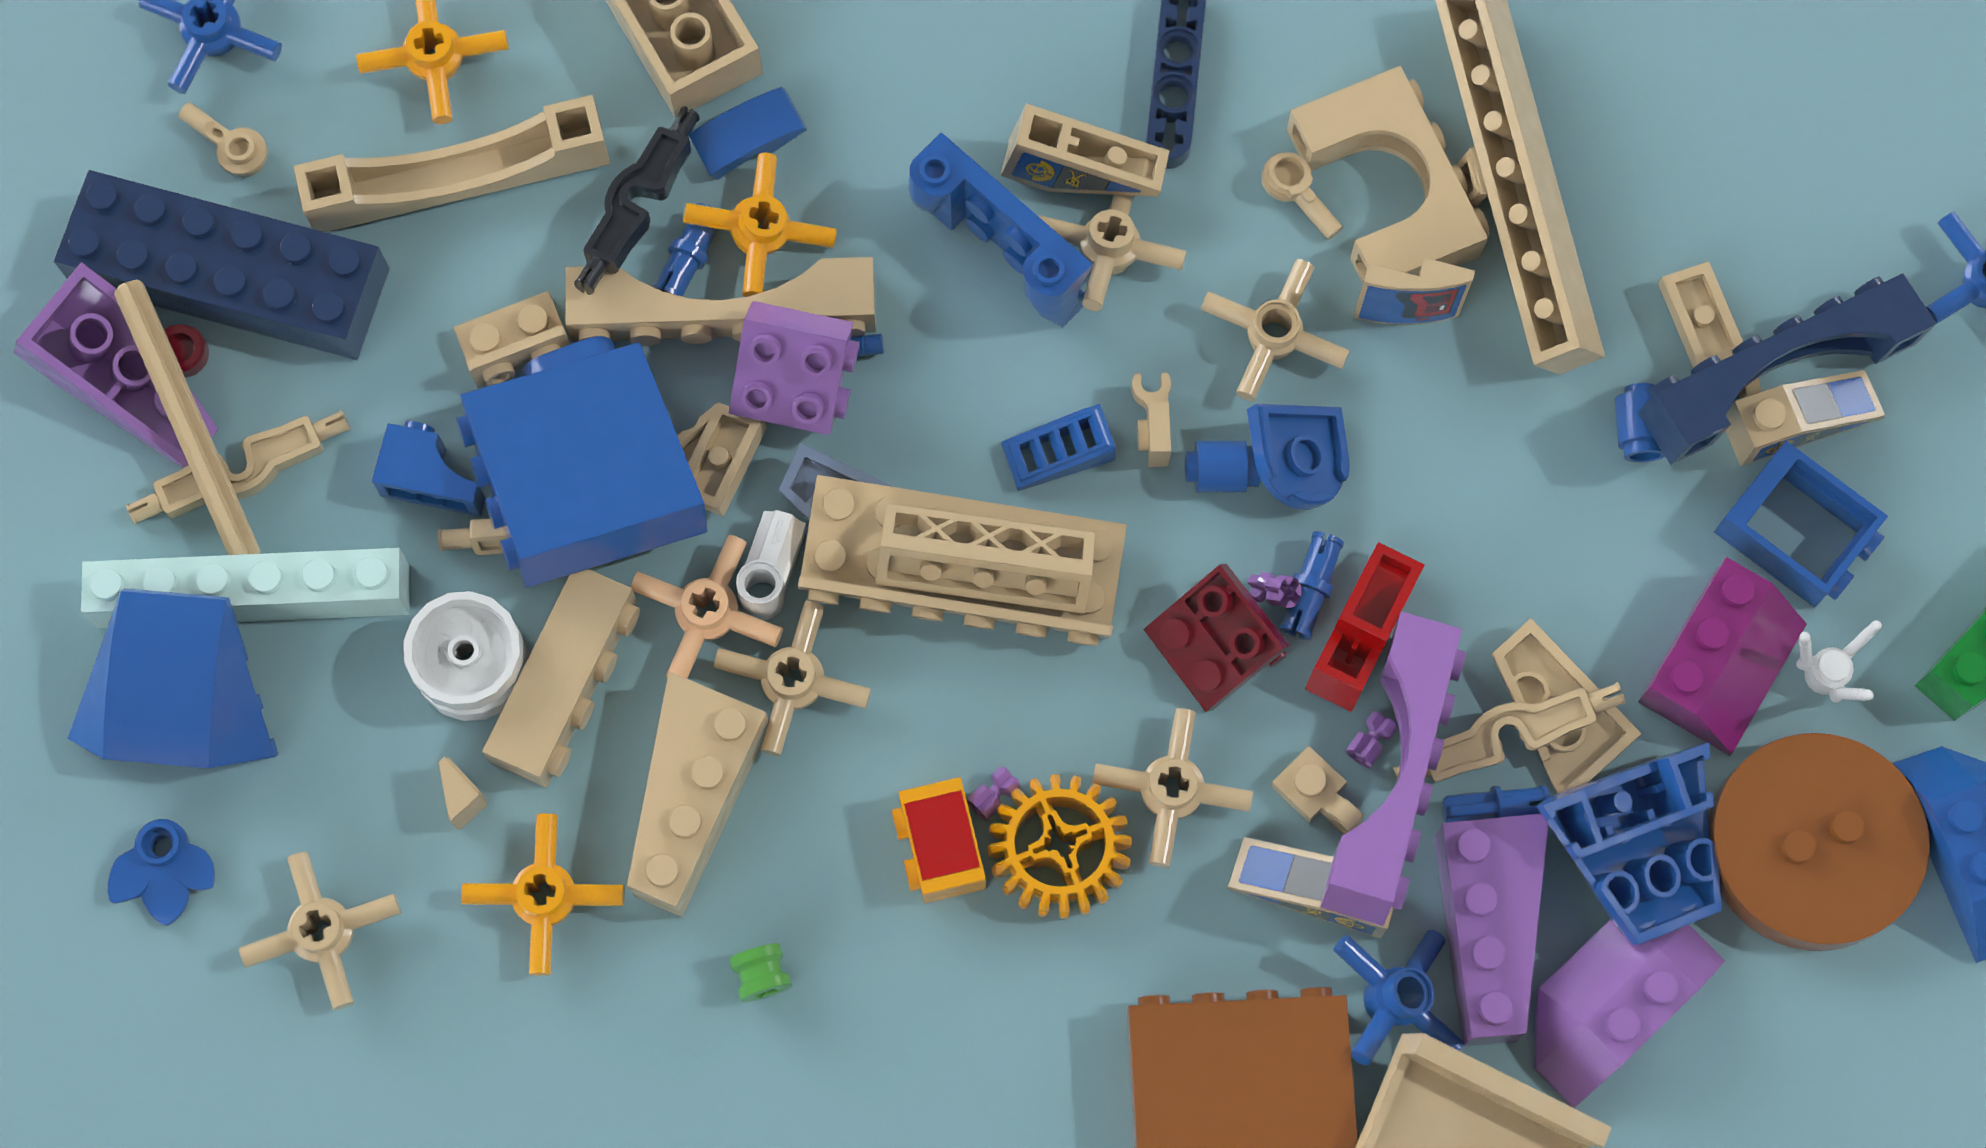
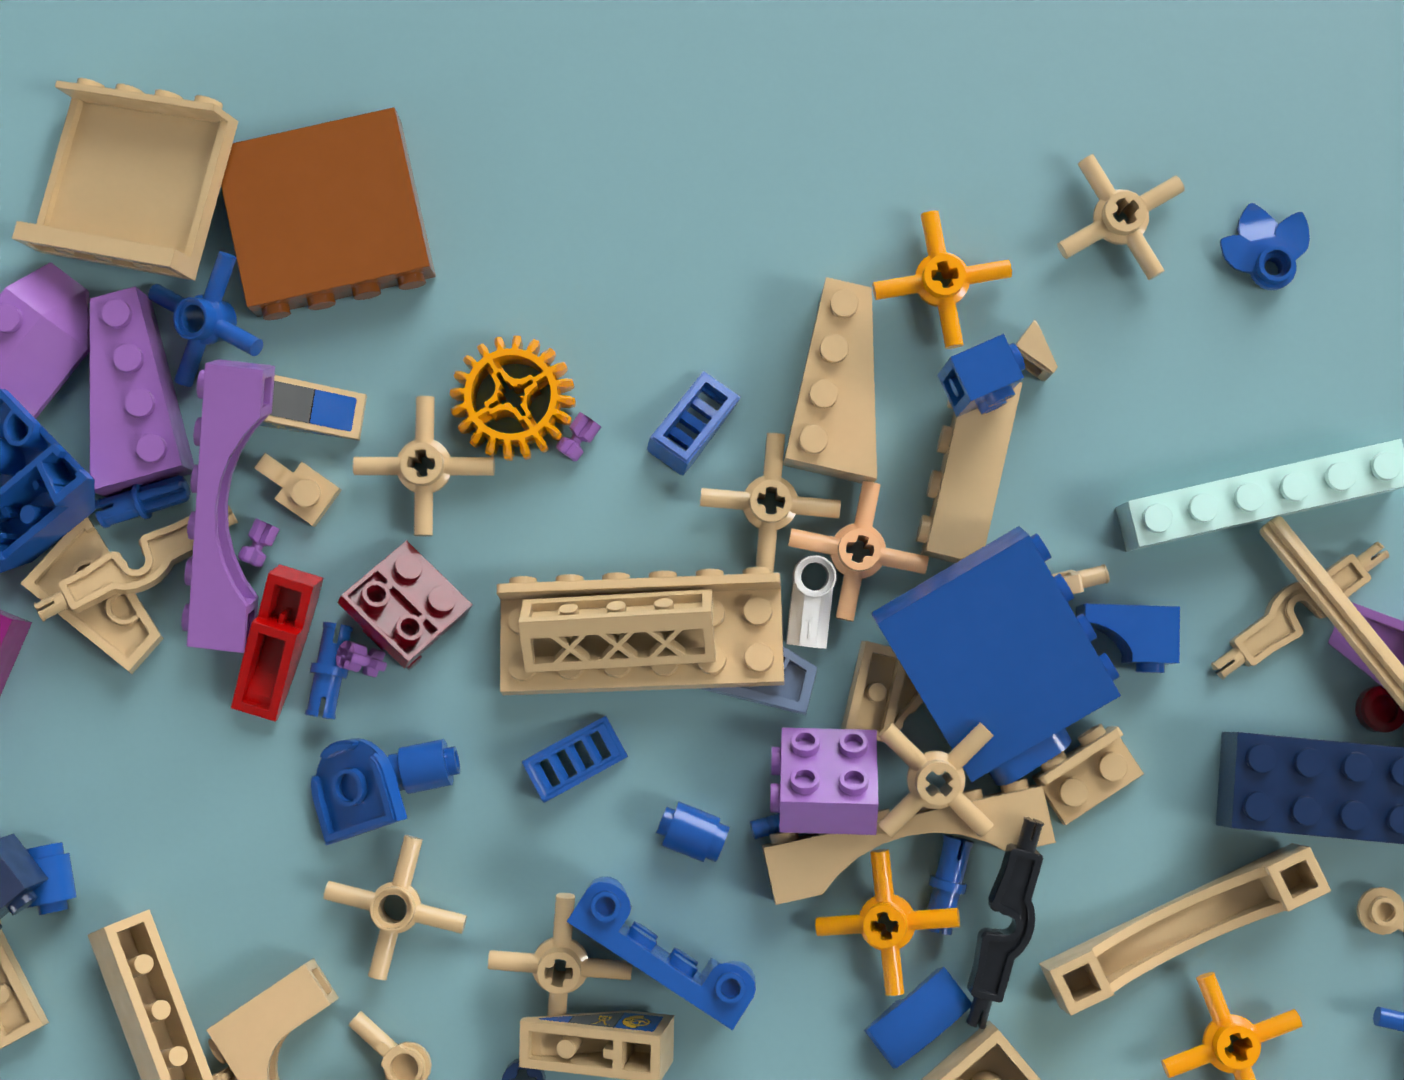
camera: 165 degrees right, 10 degrees up
blue wedge [67,588,279,768] -> none
white wheel [404,591,529,721] -> none
bright green wheel [729,943,792,1002] -> none
brick [891,777,986,904] -> none
tan plate [1131,372,1171,467] -> none
slope [1353,258,1475,325] -> none
none -> blue slope [647,371,741,476]
none -> blue brick [656,801,730,862]
none -> tan bar [878,722,994,838]
none -> blue brick [937,333,1025,417]

